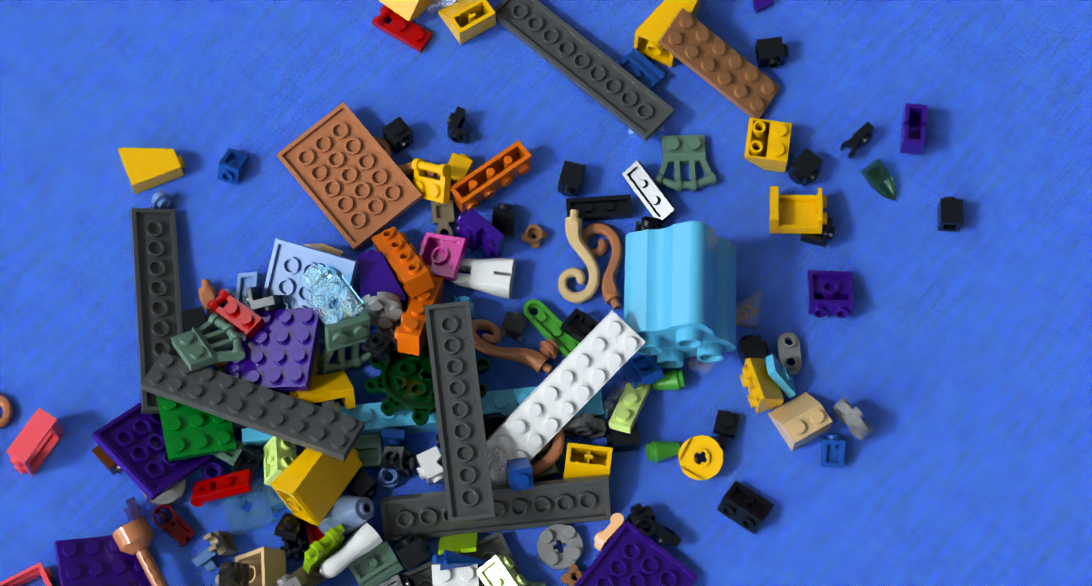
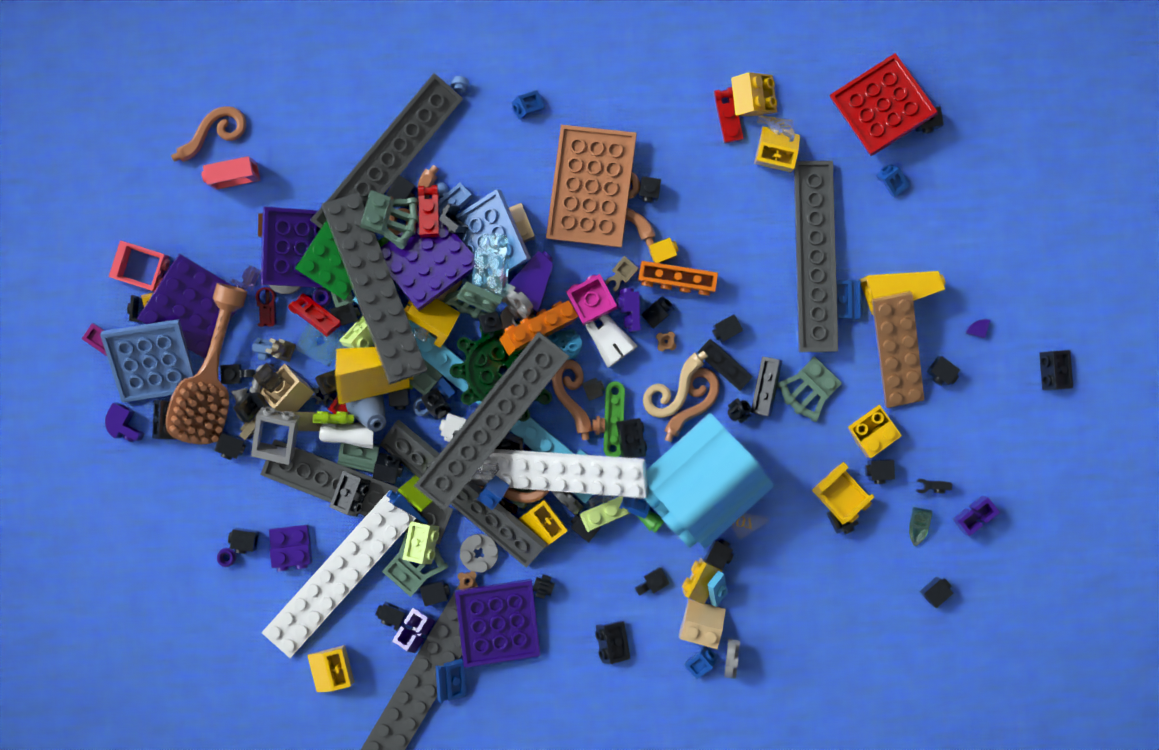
camera: 45 degrees right, 20 degrees up
yellow slope [118,147,185,194] -> none
orange brick [371,226,434,299] -> none
yellow plate [411,158,452,203] -> none
black bracket [447,106,469,144] -> none
light nougat plate [594,513,625,552] -> none
black plate [639,517,682,547] -> none
bright green cone [645,441,680,463] -> none
yellow plate [678,435,724,480] -> none
light grey plate [777,332,802,376] -> none
dark purple plate [807,270,854,319] -> none

